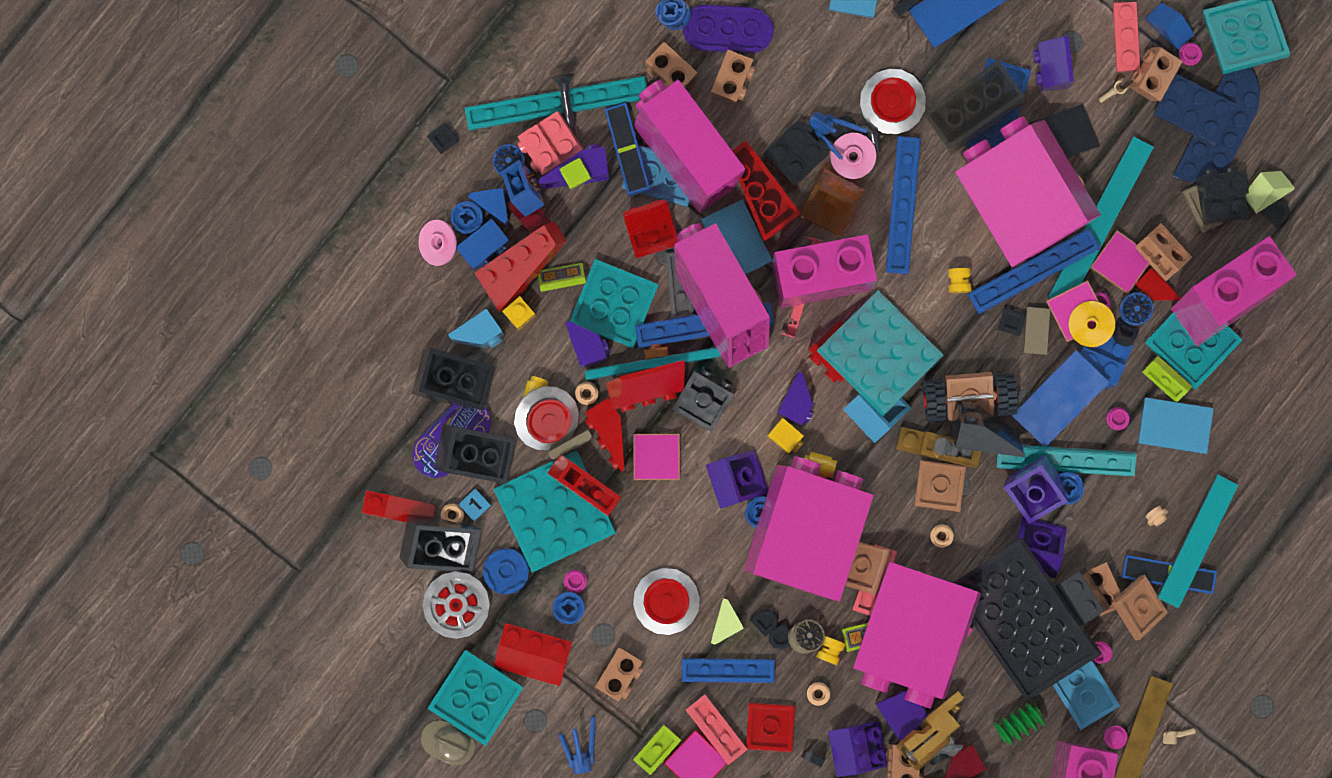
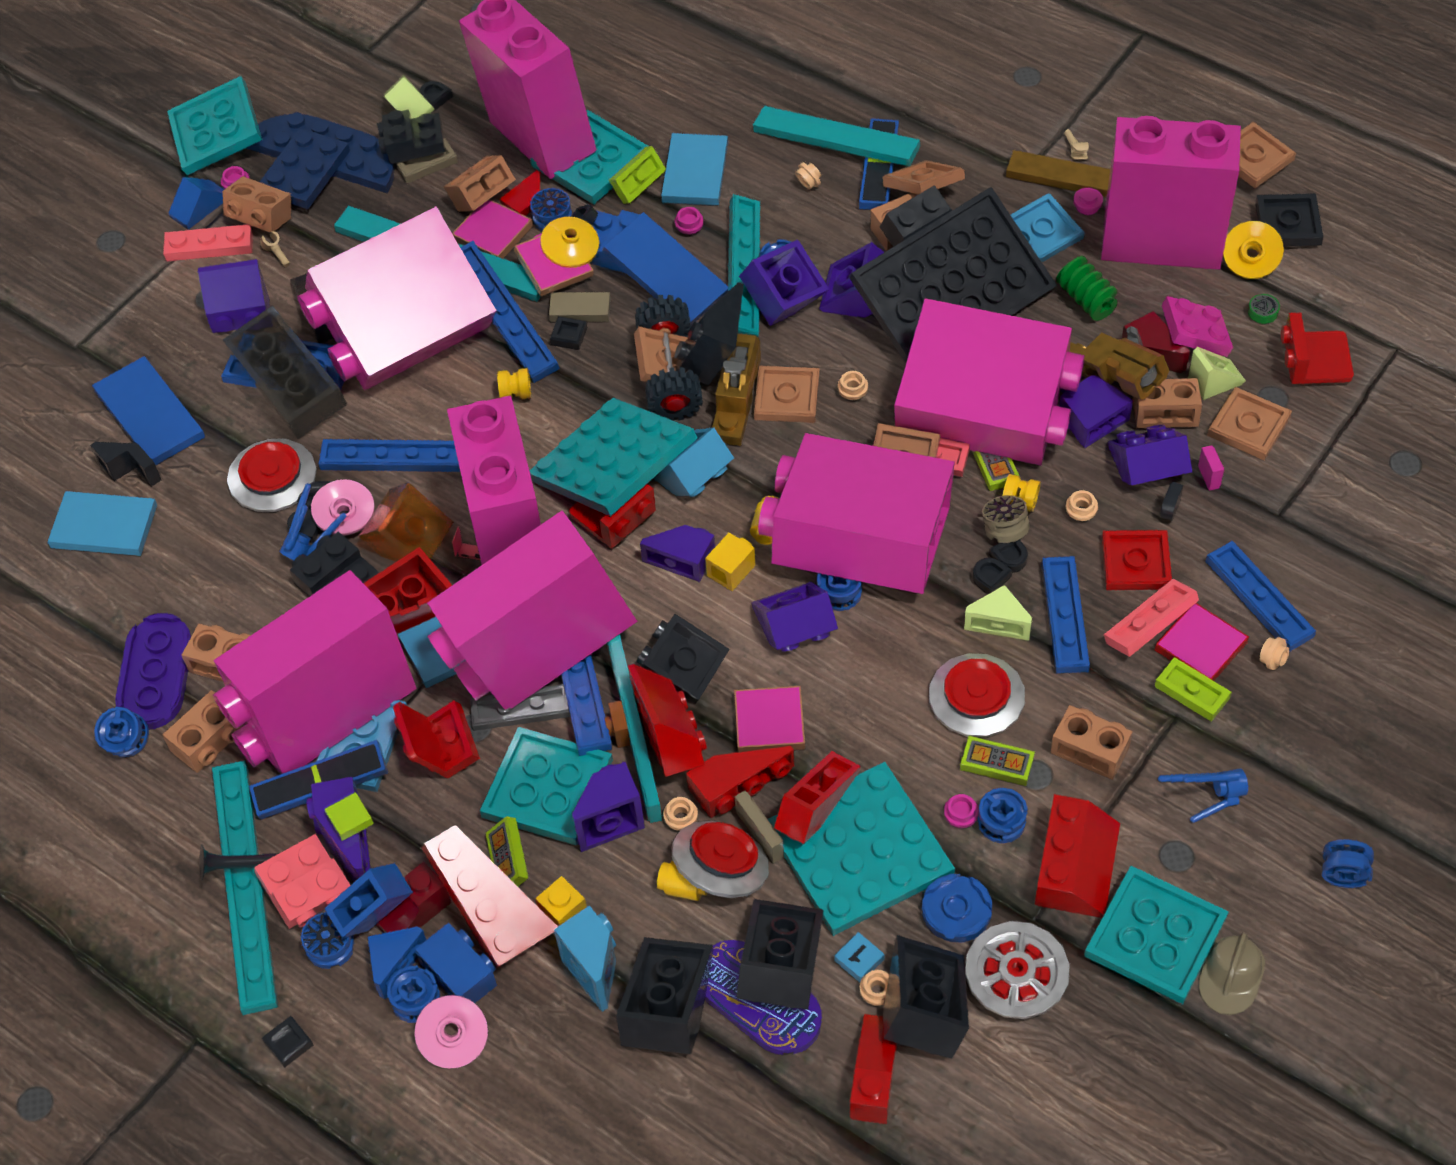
camera: 90 degrees left, 30 degrees down
none -> tile [960,736,1035,786]

